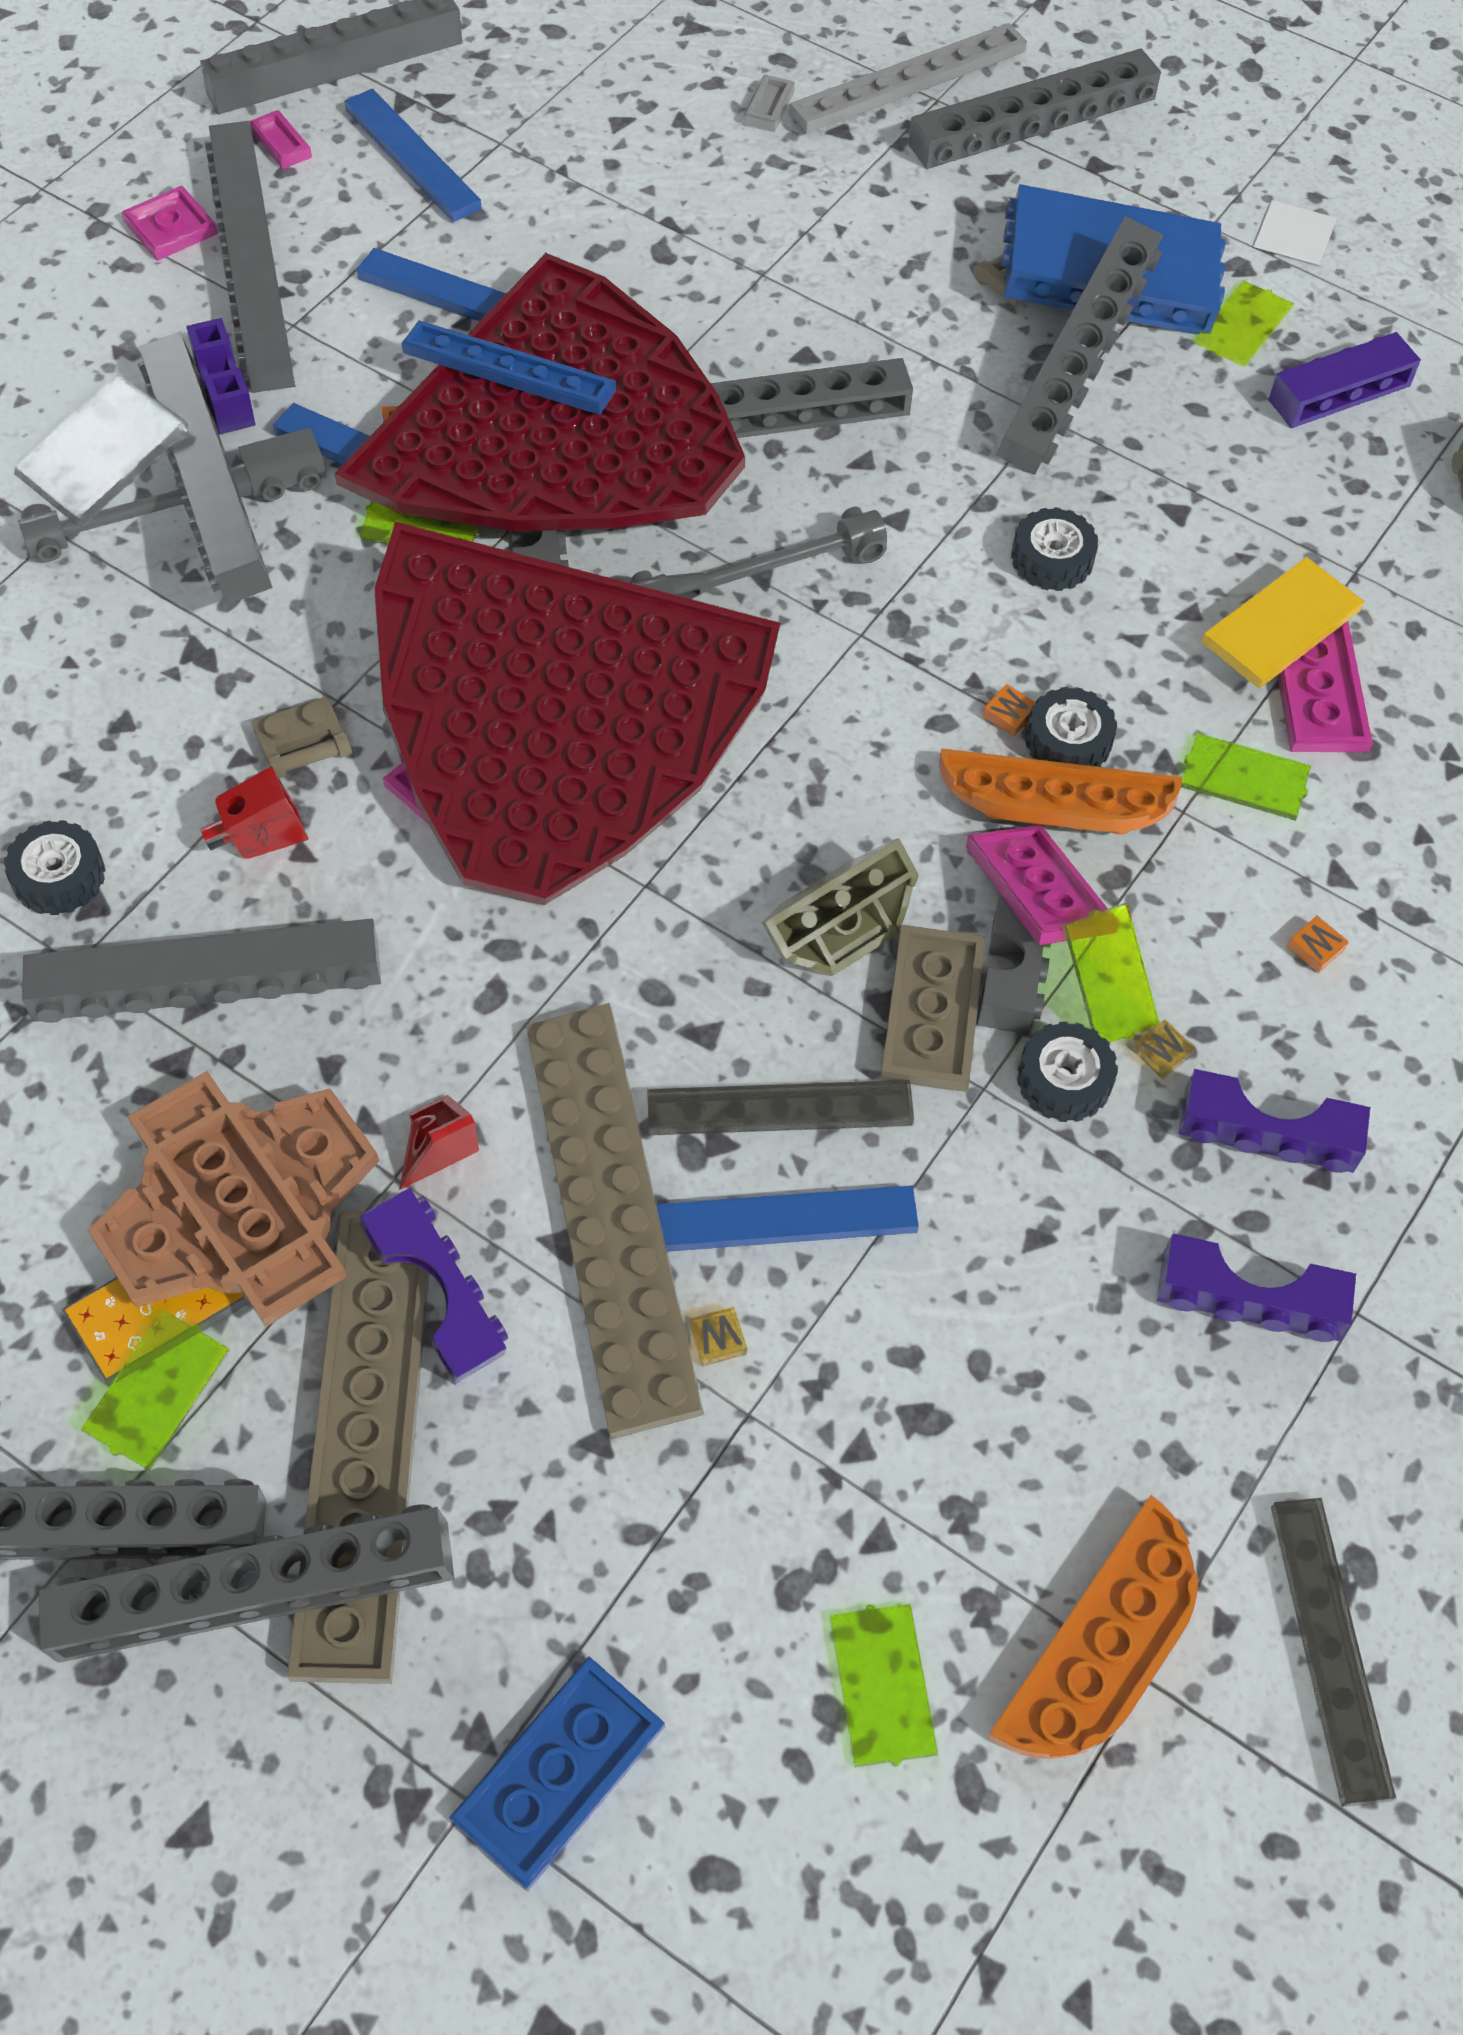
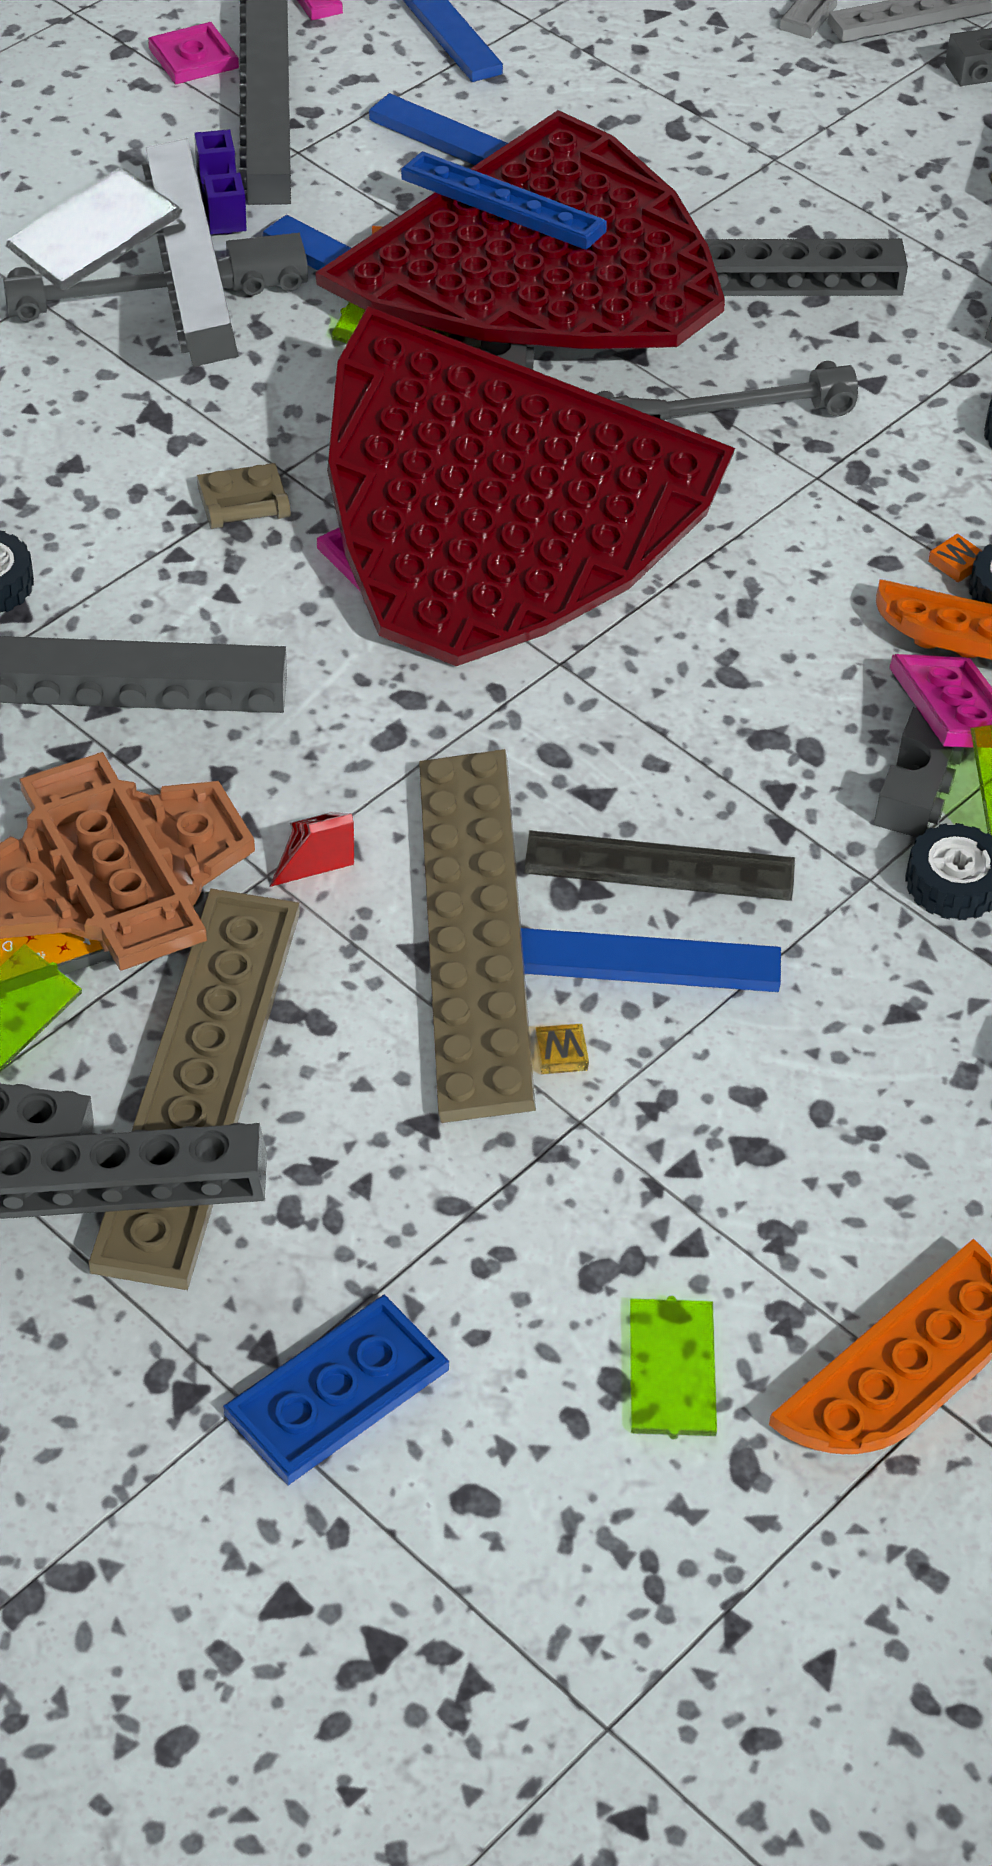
camera: 10 degrees right, 10 degrees down
red torso [200,766,309,859] -> none
dark purple arch [360,1188,509,1384] -> none
olive wedge [762,838,919,976] -> none
dark tan plate [880,924,985,1092] -> none

